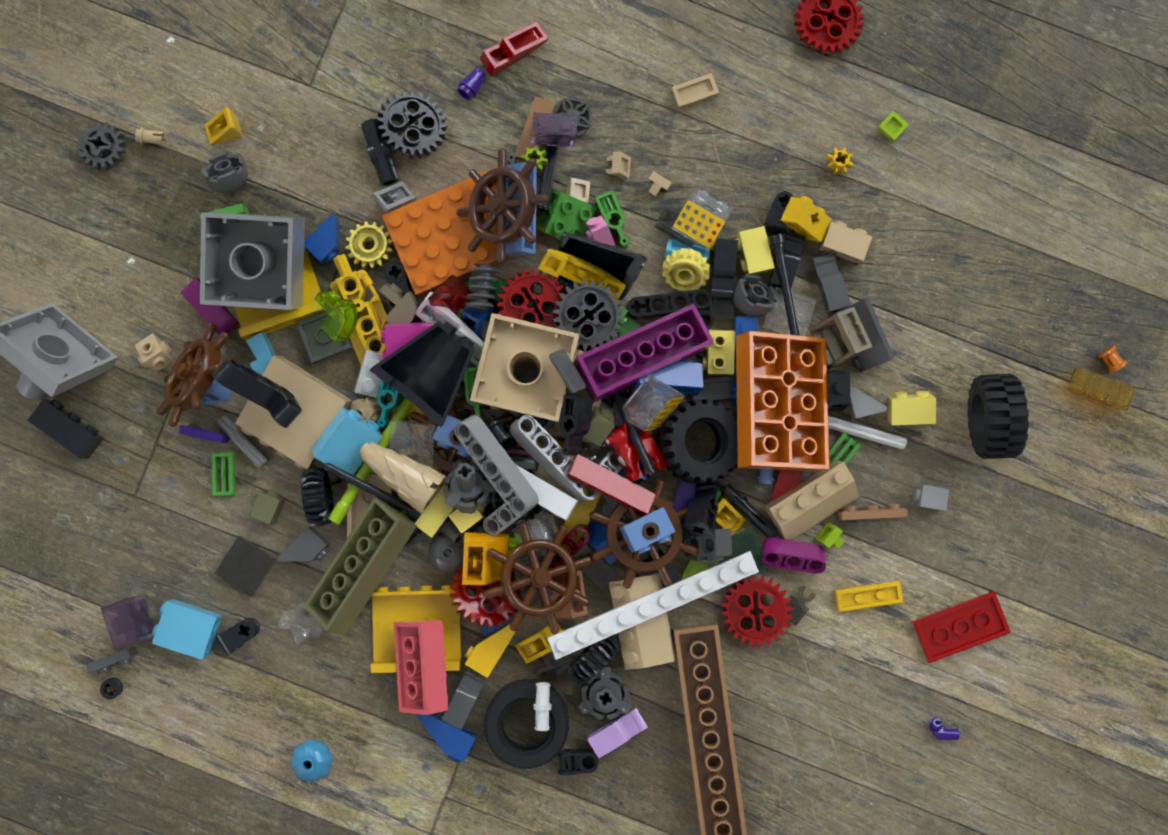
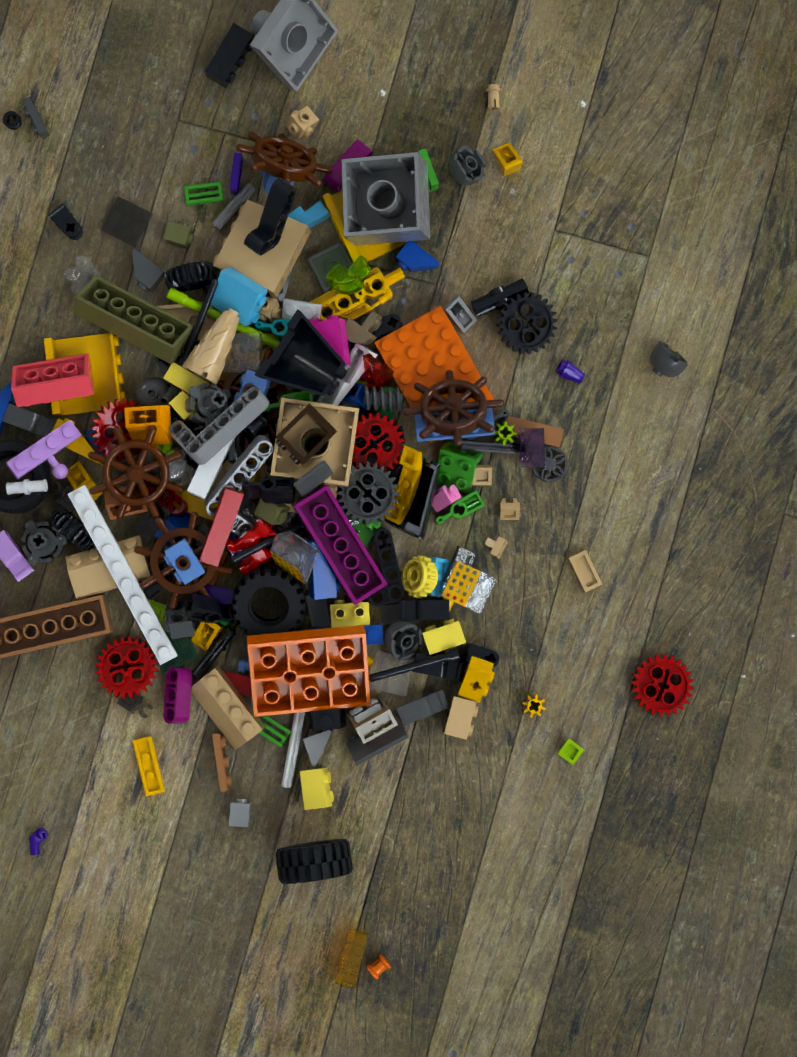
camera: 85 degrees right, 0 degrees up
dark grey gear [77,122,127,170] -> none
clear purple brick [101,595,155,650] -> none
medium azure brick [152,599,223,660] -> none
light yellow gear [345,221,394,269] -> none
red slope [480,21,549,77] -> none
lime tile [814,522,845,549] -> none
red tile [912,591,1011,663] -> none
none -> lavender plate [6,420,81,480]
none -> dark brown window [275,403,337,465]

